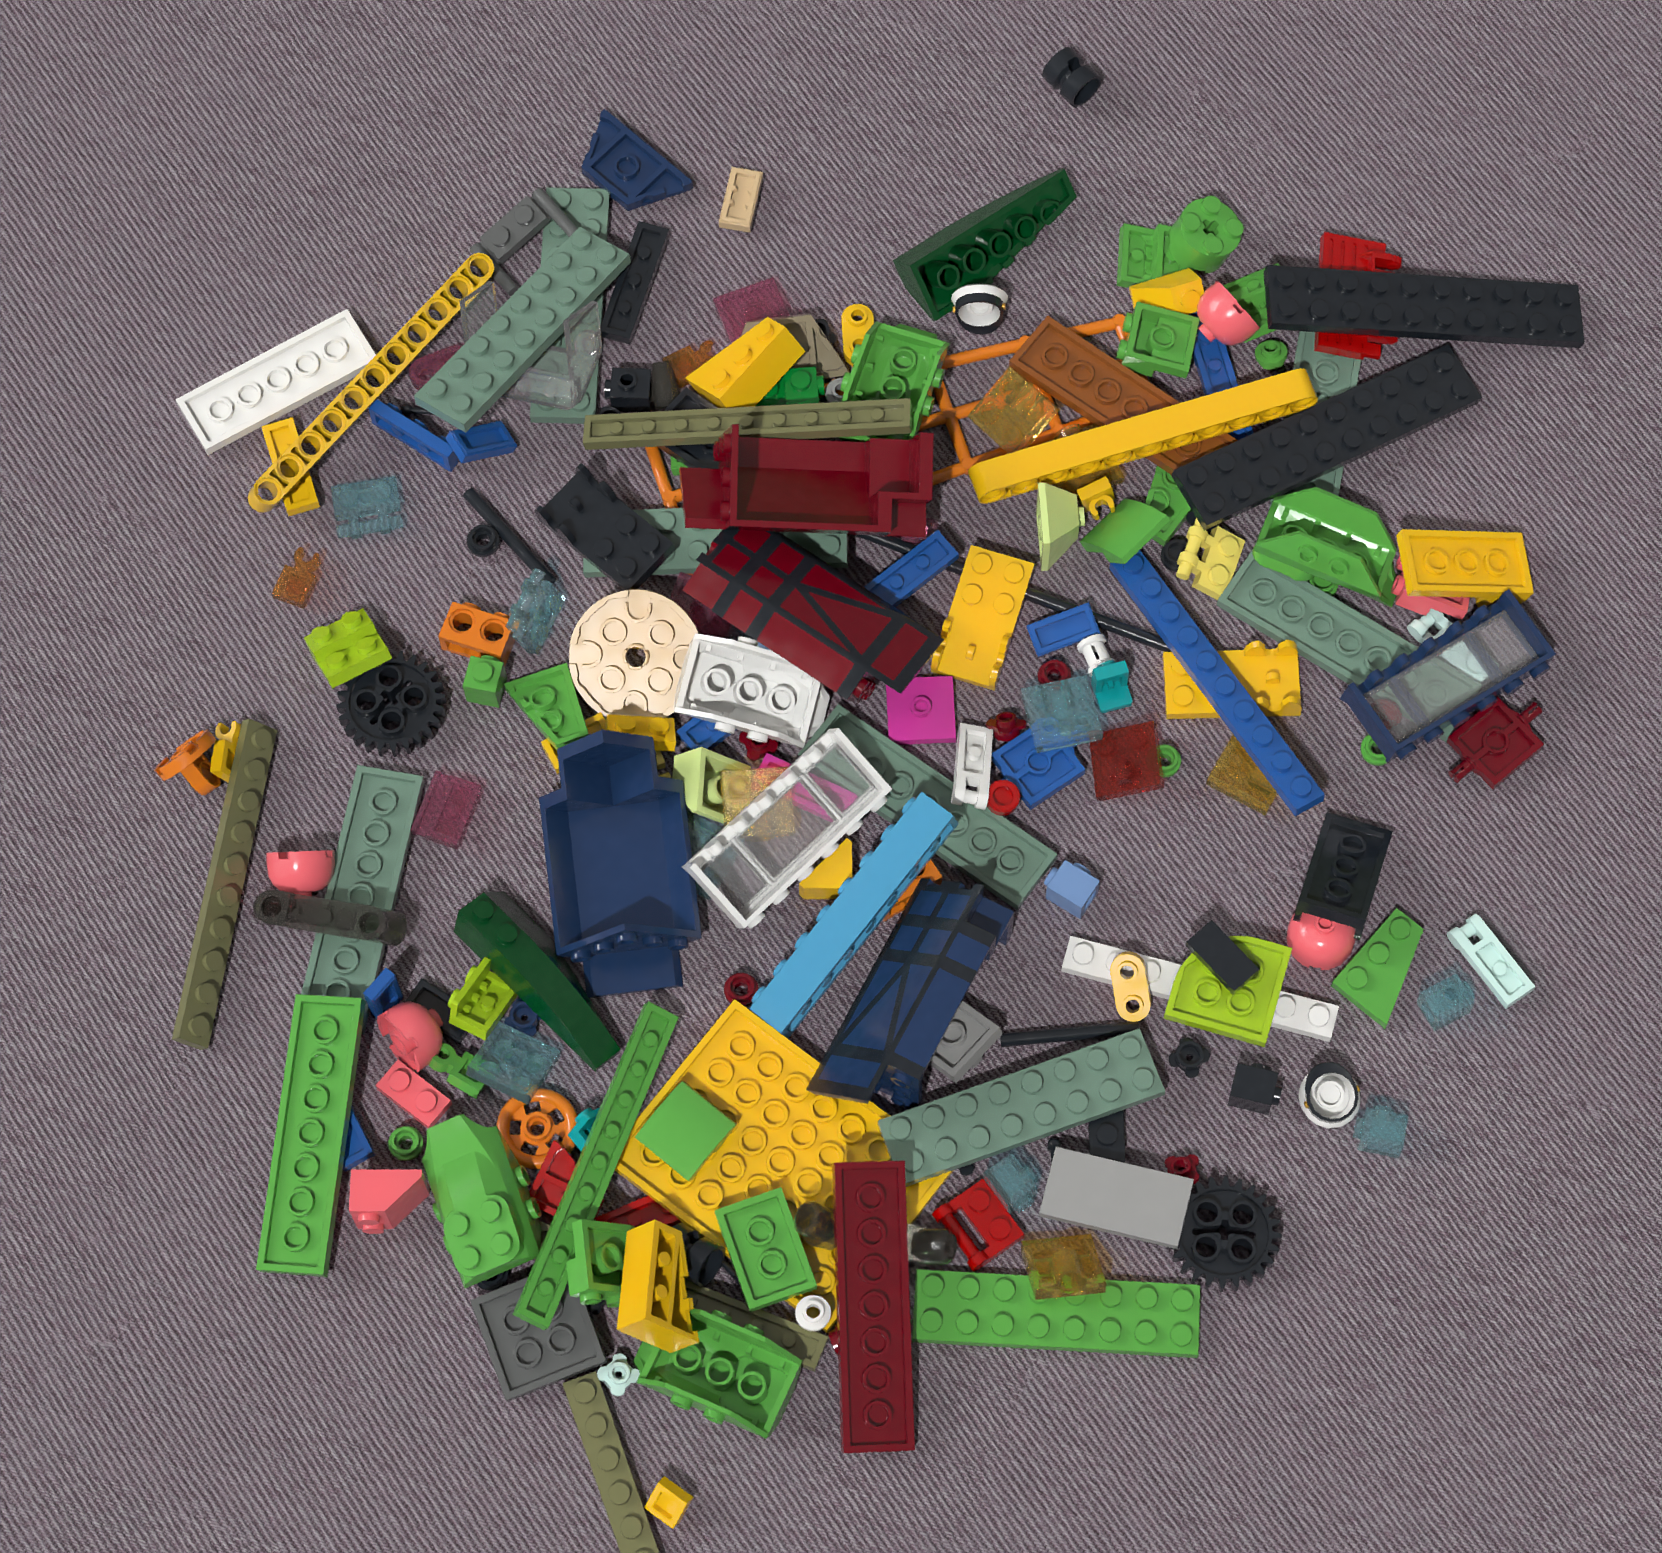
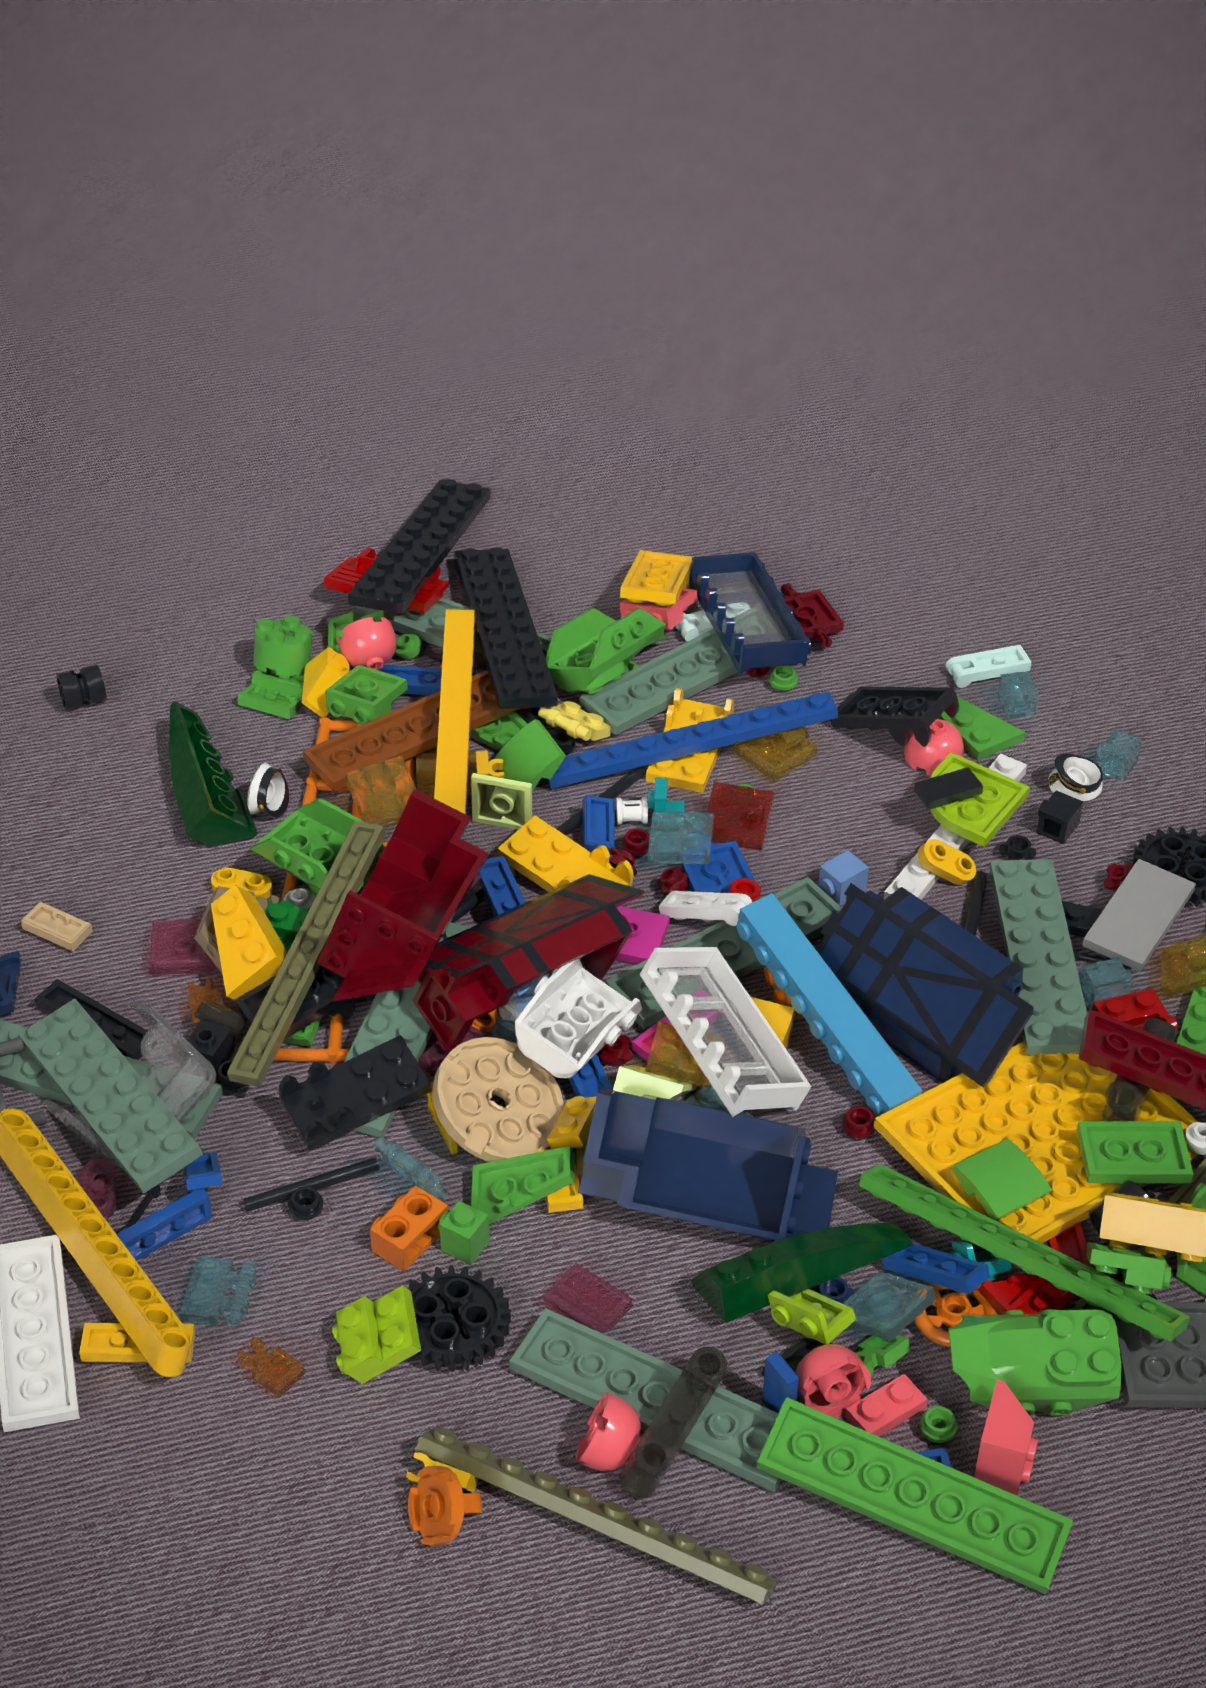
camera: 75 degrees left, 25 degrees down
none -> dark red plate [609,848,638,876]
none -> blue plate [882,1243,990,1294]

